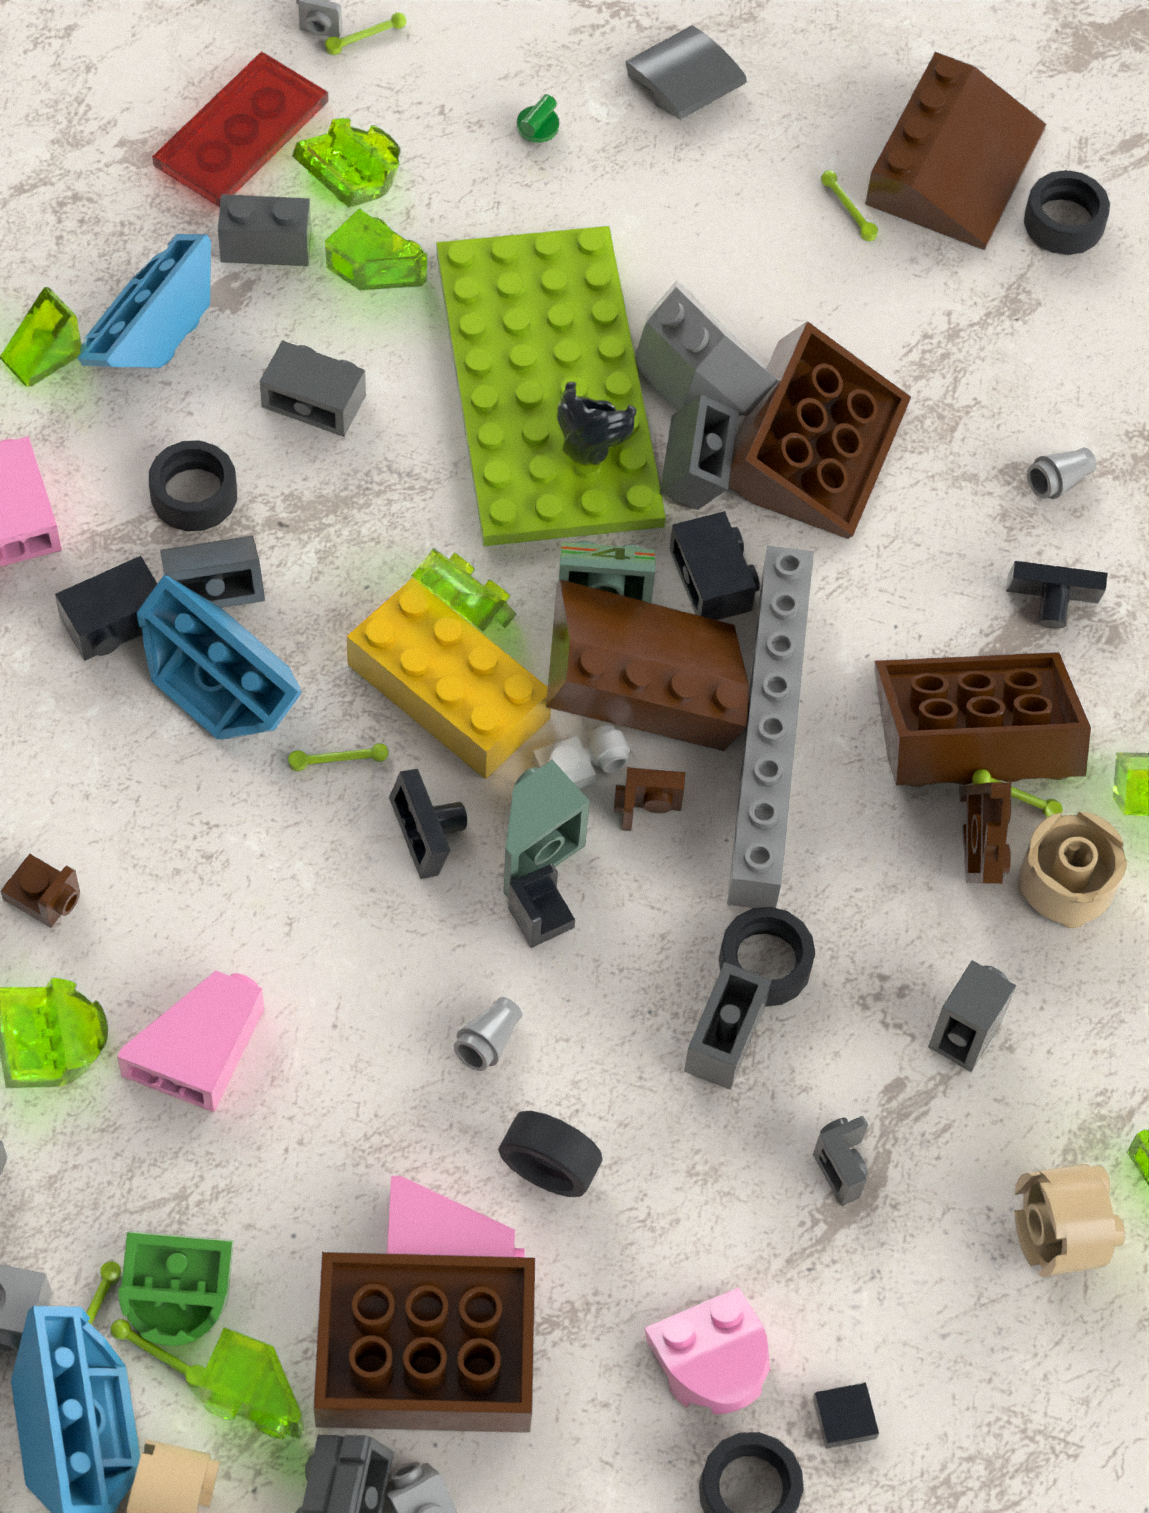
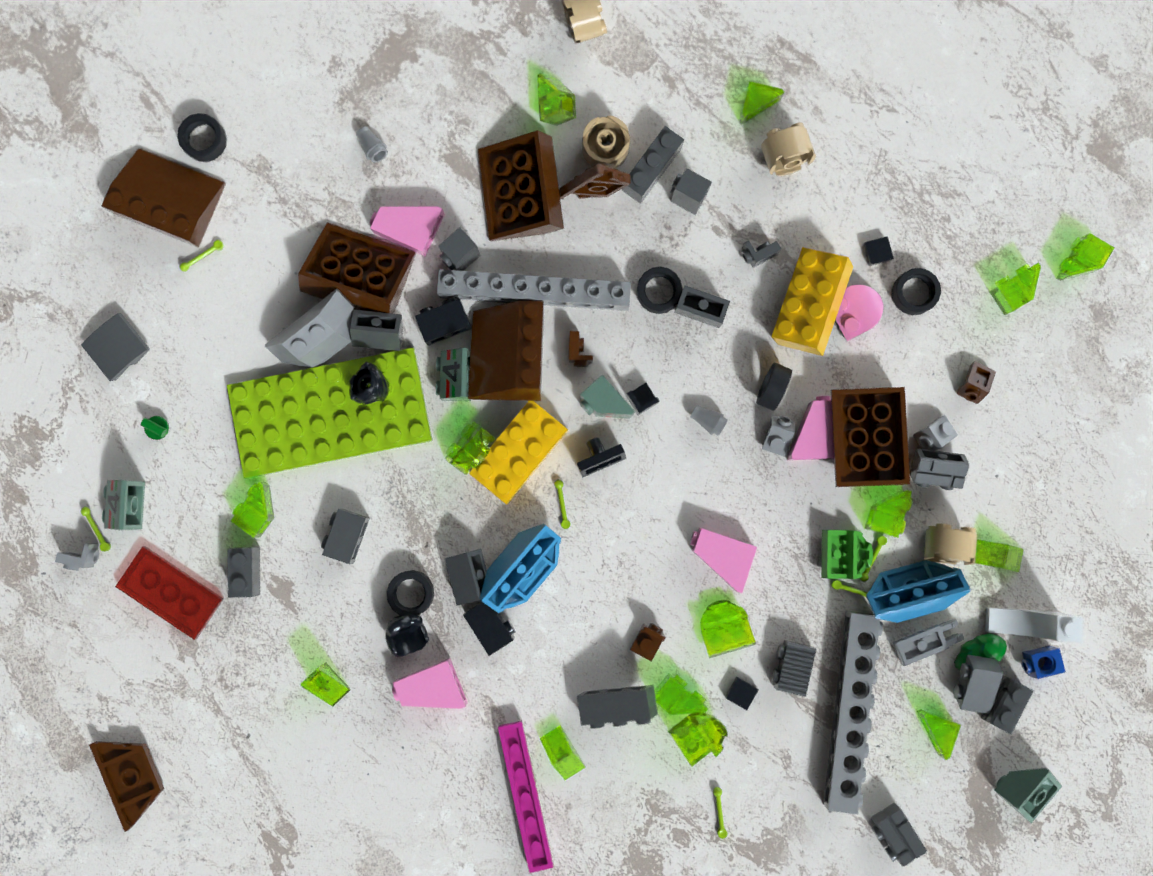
camera: 85 degrees left, 25 degrees up
dark azure wedge [77,234,211,368] -> none
clear neon green slope [292,118,401,208] -> none
white plate [533,725,630,789] -> none
lime hinge [972,769,1063,817] -> none
black tile [1006,561,1108,629] -> none
none -> sand green slope [102,480,145,530]
none -> bright pink slope [370,206,445,257]
none -> black hair [385,614,430,657]
none -> dark grey brick [438,227,480,271]
none -> dark grey brick [622,126,684,204]
none -> light grey bracket [762,415,795,457]
none -> yellow brick [771,247,854,356]

